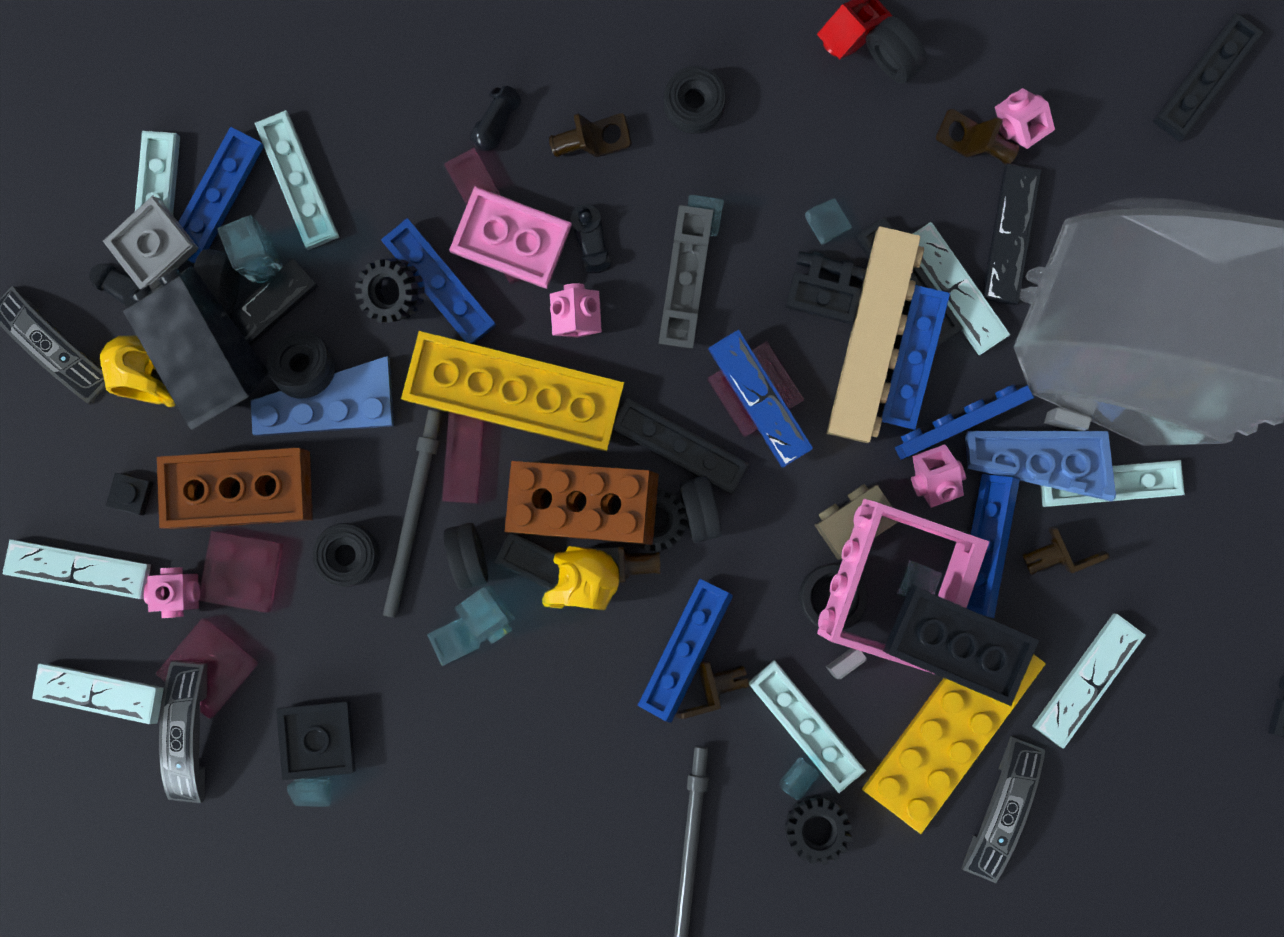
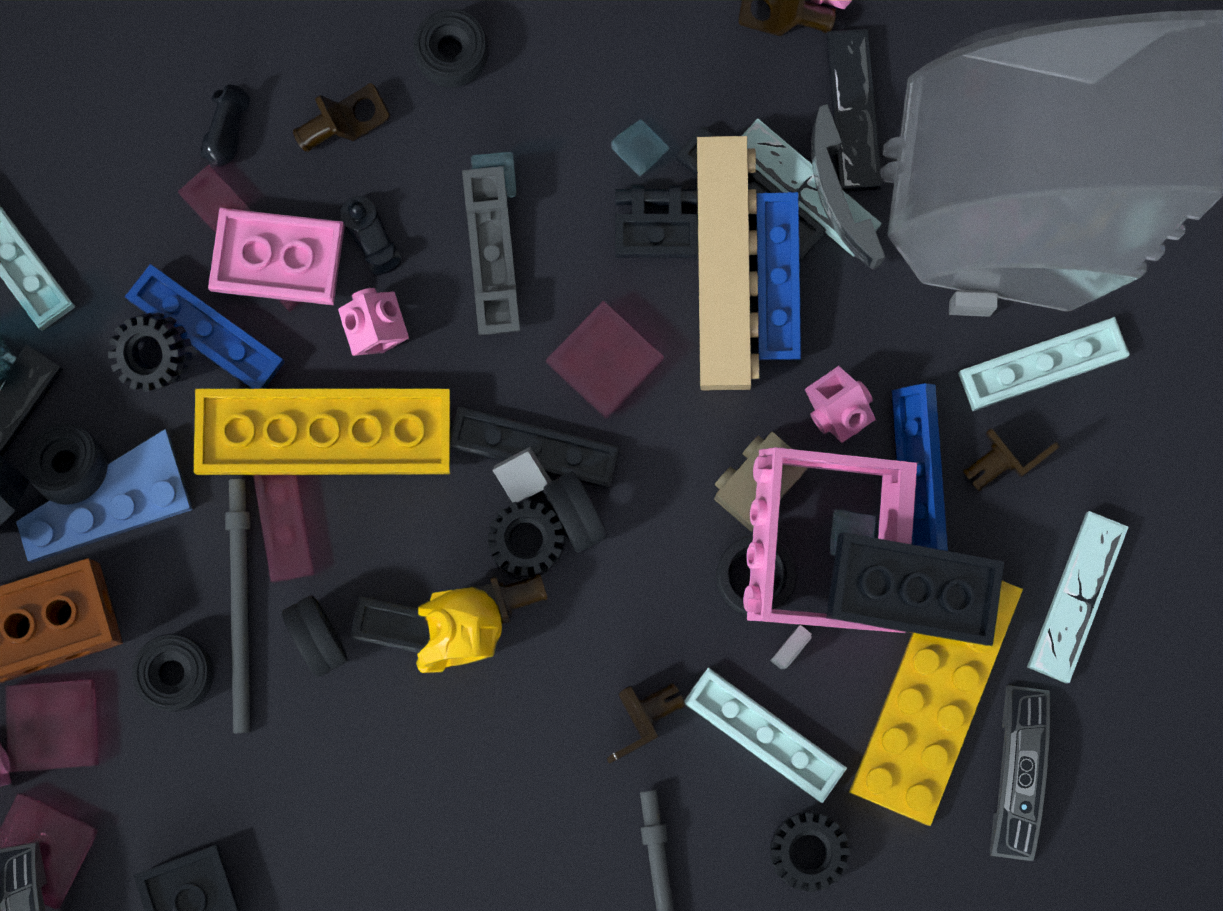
camera: 15 degrees left, 5 degrees down
clear light blue slope [427,617,480,666] -> none
clear light blue brick [455,585,516,644] -> none
dark orange brick [505,461,659,545] -> none
blue plate [637,579,734,723] -> none
blue tile [708,329,813,468] -> none
clear light blue slope [779,758,820,800] -> none
blue plate [894,384,1034,460] -> none
medium blue wing [965,431,1116,501] -> none
none -> light grey tile [493,447,552,503]
none -> dark grey slope [811,104,885,270]

